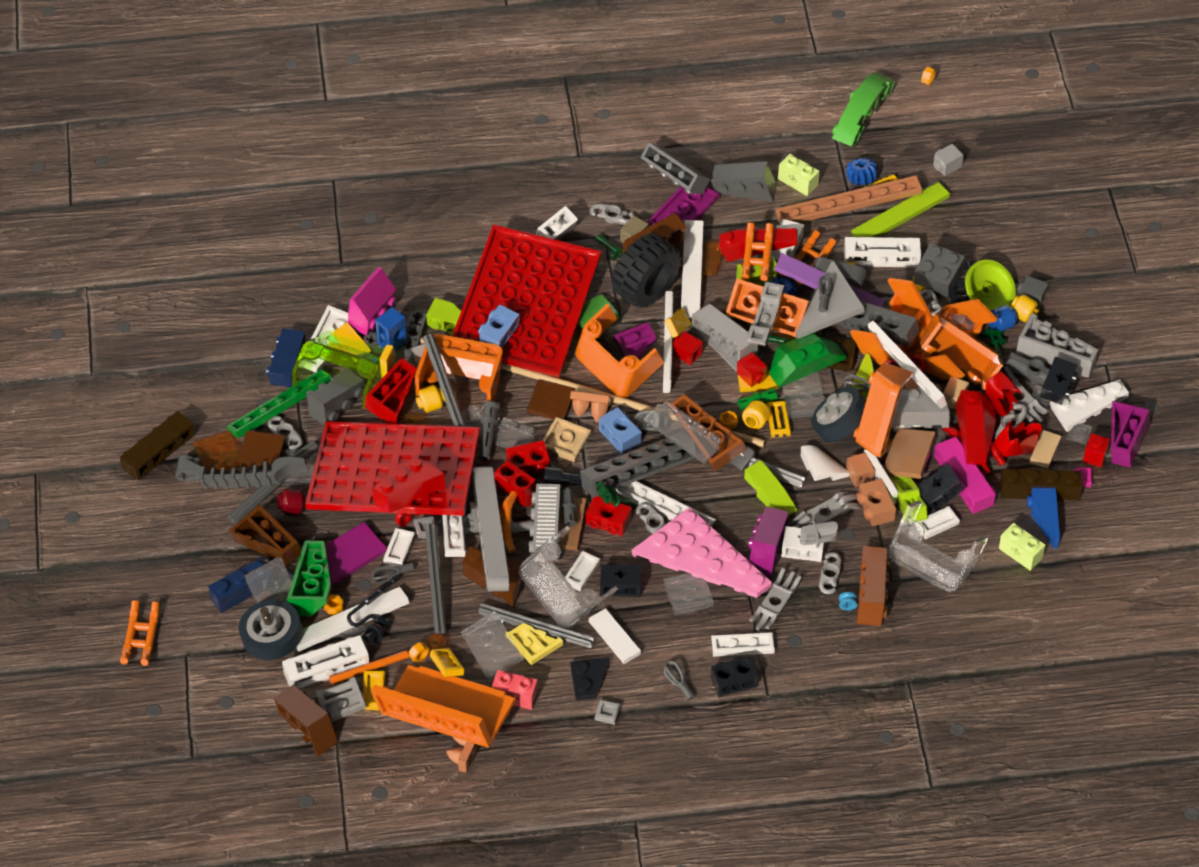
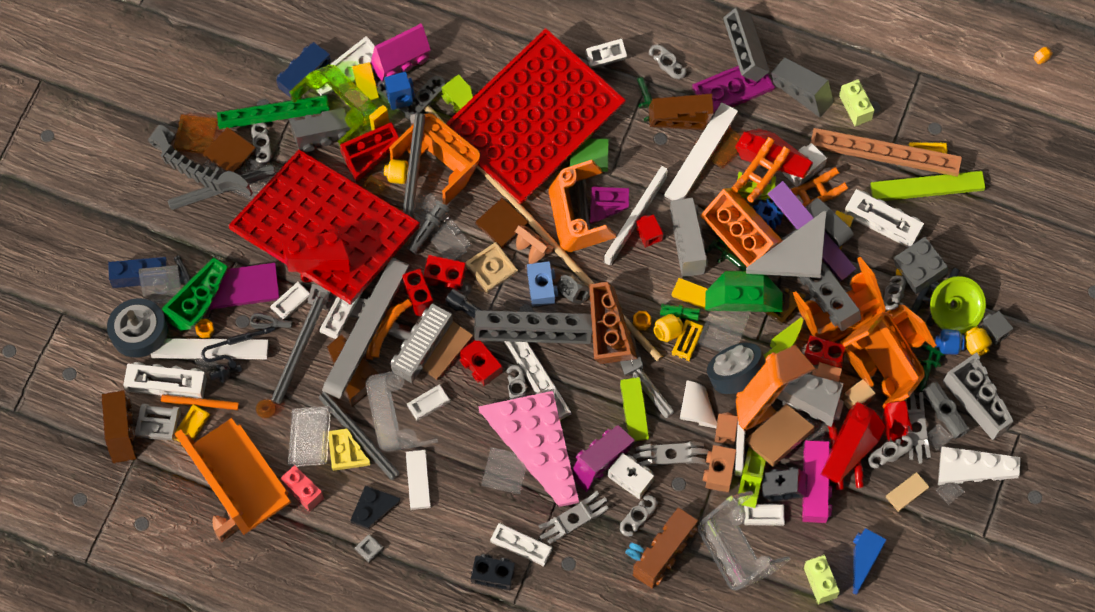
camera: 30 degrees right, 15 degrees up
dark brown brick [120,411,195,481] -> none
orange piece [120,600,160,666] -> none
reddish brown wedge [229,505,301,565] -> none
dark red head [277,489,307,515] -> none
light orange tile [409,642,429,662] -> none
yellow plate [430,648,464,677] -> none
medium blue brick [478,304,519,348] -> none
dark grey axle [561,488,576,527] -> none
dark green piece [596,482,637,508] -> none
black brick [600,564,641,597] -> none
black tyre [611,233,681,308] -> none
dark tan brick [620,216,649,244] -> none
clear windscreen [644,401,722,464] -> none
dark grey piece [664,661,695,701] -> none
yellow tile [665,307,691,338] -> none
red brick [736,352,767,387] -> none
light grey slope [746,282,784,346] -> none
light grey arm [800,520,838,548] -> none
dark grey piece [818,276,833,313] -> none
bright green brick [832,72,896,147] -> none
dark grey piece [844,374,871,392] -> none
blue gear [846,157,878,186] -> none
white tile [868,321,947,409] -> none
light grey brick [933,144,964,176] -> none
clear tile [948,313,975,330] -> none
red piece [994,421,1042,457] -> none
dark brown brick [1000,468,1083,501] -> none
black brick [1040,356,1078,405] -> none
dark pink tile [1073,467,1092,487] -> none
red brick [1083,433,1110,467] -> none
magenta wedge [1111,401,1150,468] -> none

